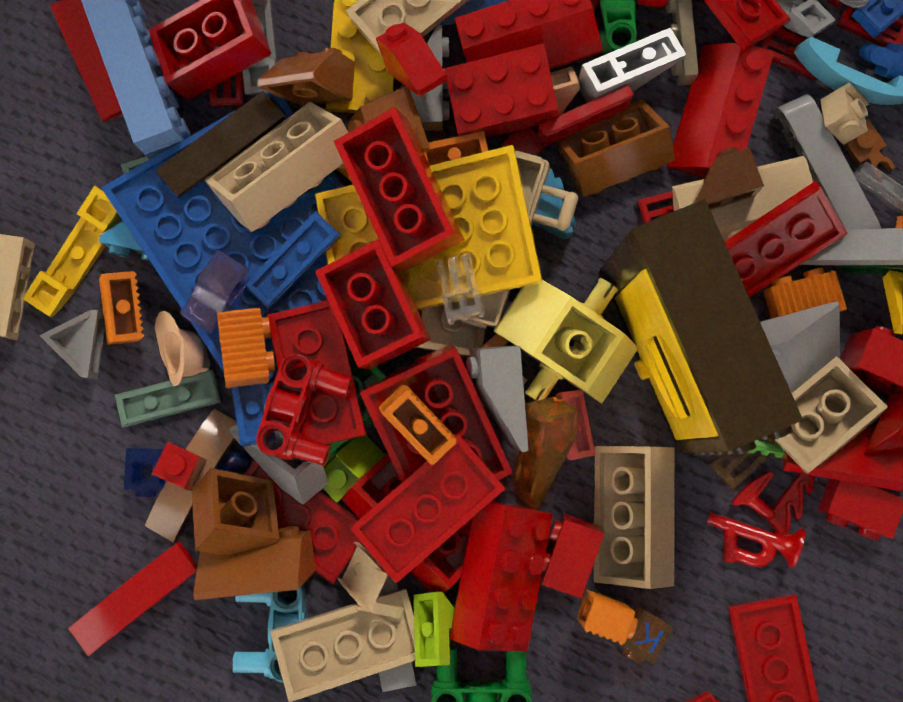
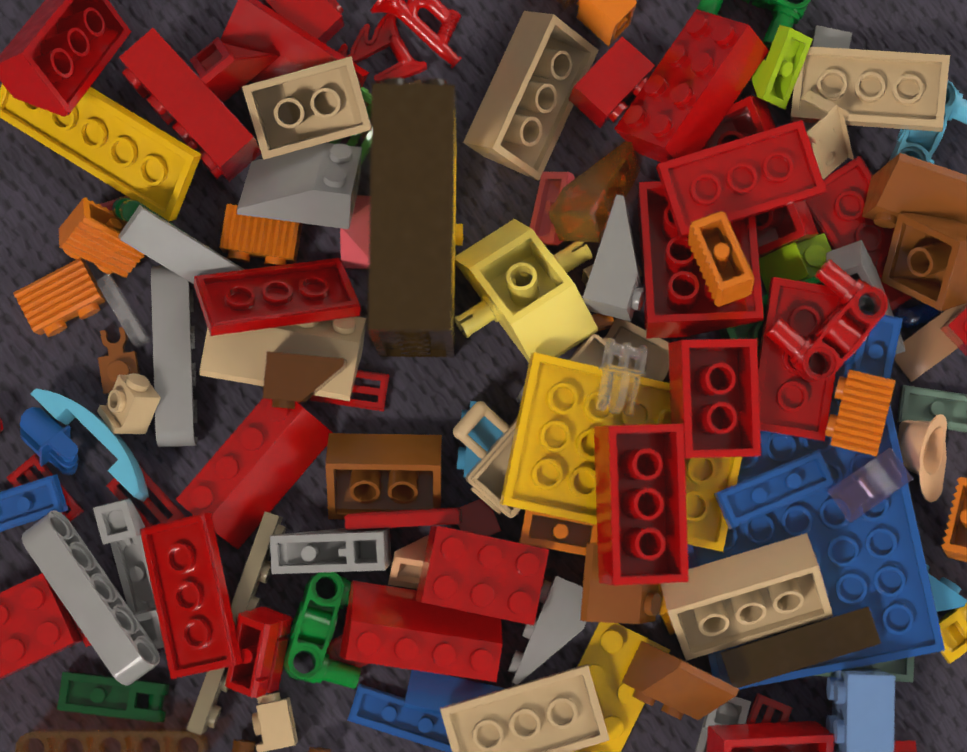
camera: 160 degrees left, 0 degrees up
red slope [375,22,448,97] -> none

